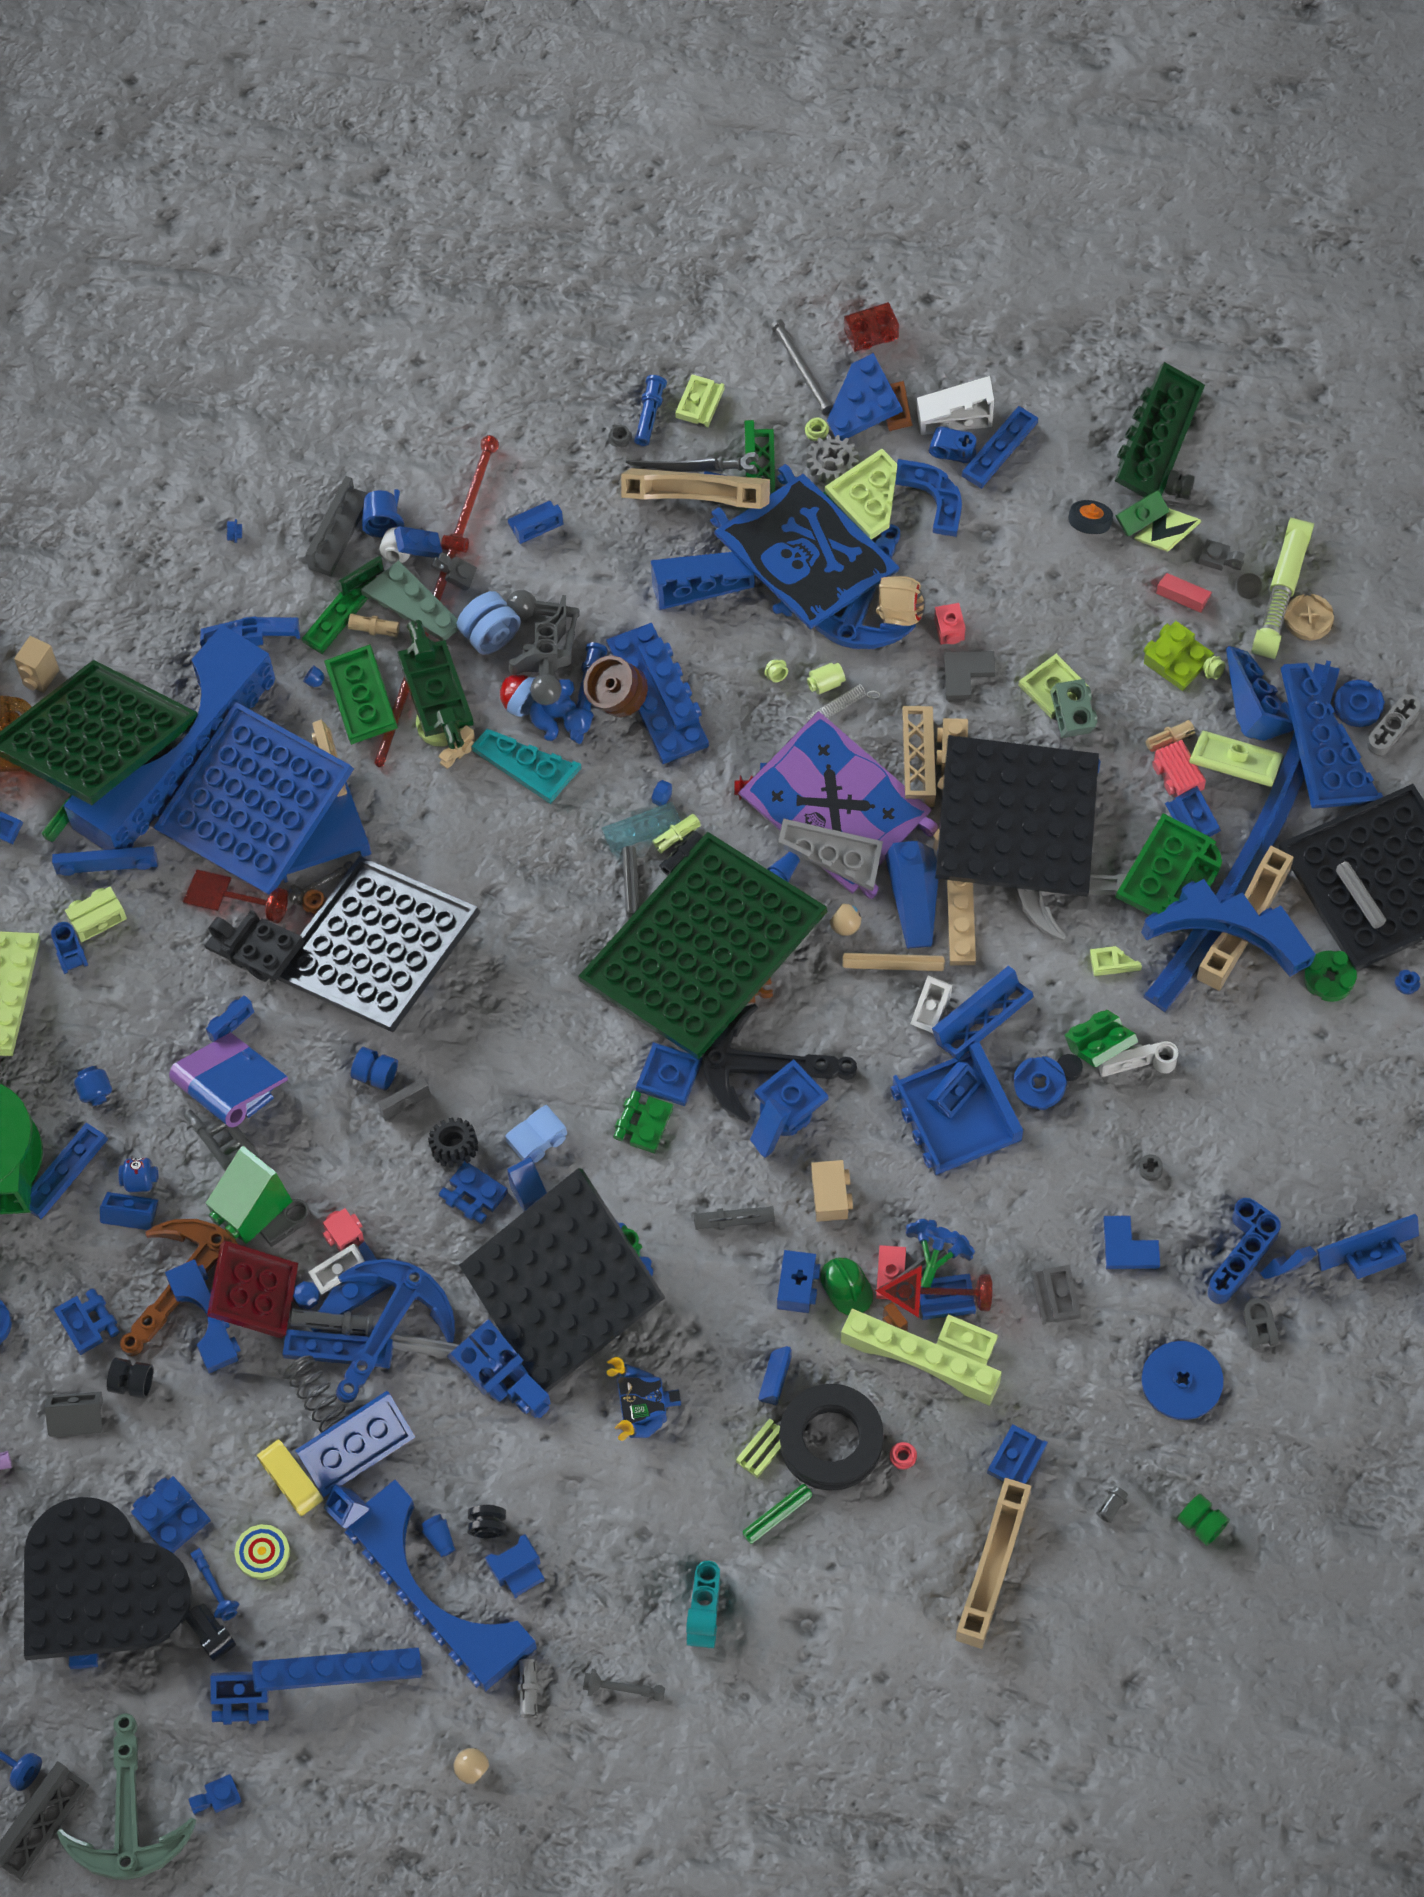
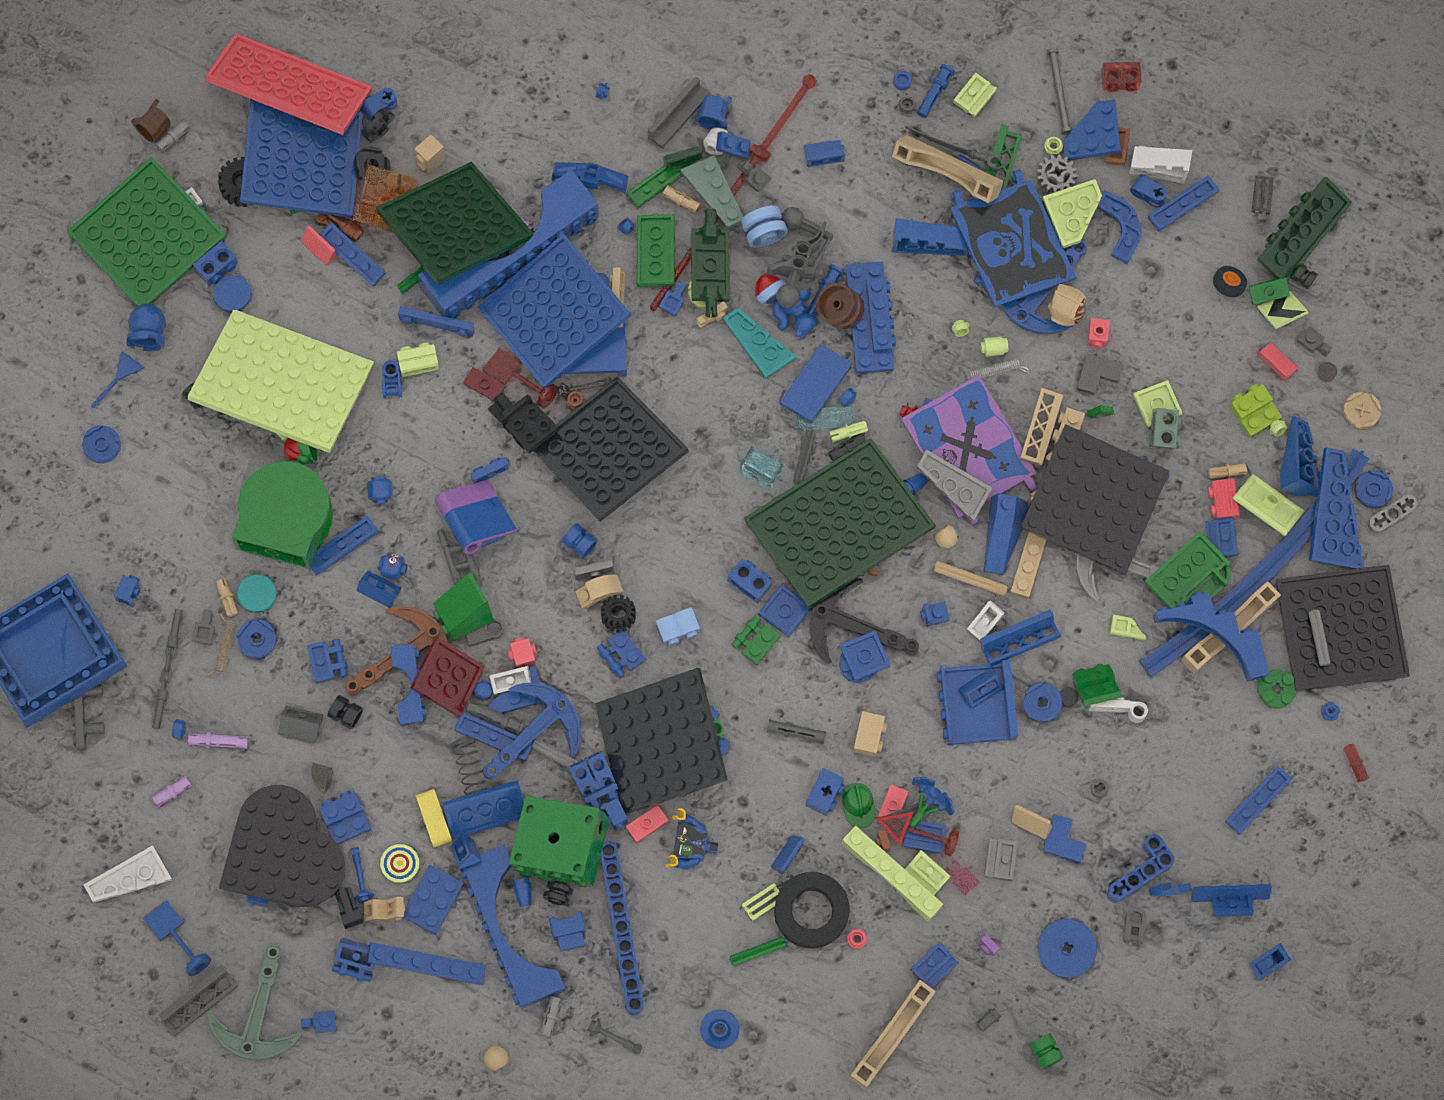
camera: 10 degrees right, 10 degrees up
blue slope [507,1157,547,1212] -> none
teal piece [686,1561,720,1649] -> none
blue slope [750,1097,791,1158] -> none
yellowish green piece [1251,517,1314,659] -> none
none -> clear smoke brick [311,762,333,794]
none -> tan brick [364,897,405,922]
none -> blue plate [402,864,464,935]
none -> dark red plate [463,367,506,402]
none -> green gear [509,796,609,888]
none -> tan brick [575,575,623,609]
none -> blue beam [600,841,644,1015]
none -> coral plate [625,805,669,843]
none -> blue plate [659,281,686,316]
none -> blue dish [700,1009,740,1049]
none -> blue brick [727,559,772,604]
none -> clear light blue brick [740,446,785,488]
none -> blue tile [780,344,852,423]
none -> blue tile [893,71,912,90]
none -> blue bracket [920,601,950,627]
none -> clear pink plate [945,860,980,896]
none -> medium lavender plate [979,934,1000,957]
none -> tan slope [1012,805,1052,839]
none -> green tile [1087,405,1114,418]
none -> blue plate [1225,766,1292,835]
none -> clear smoke tile [1251,175,1274,215]

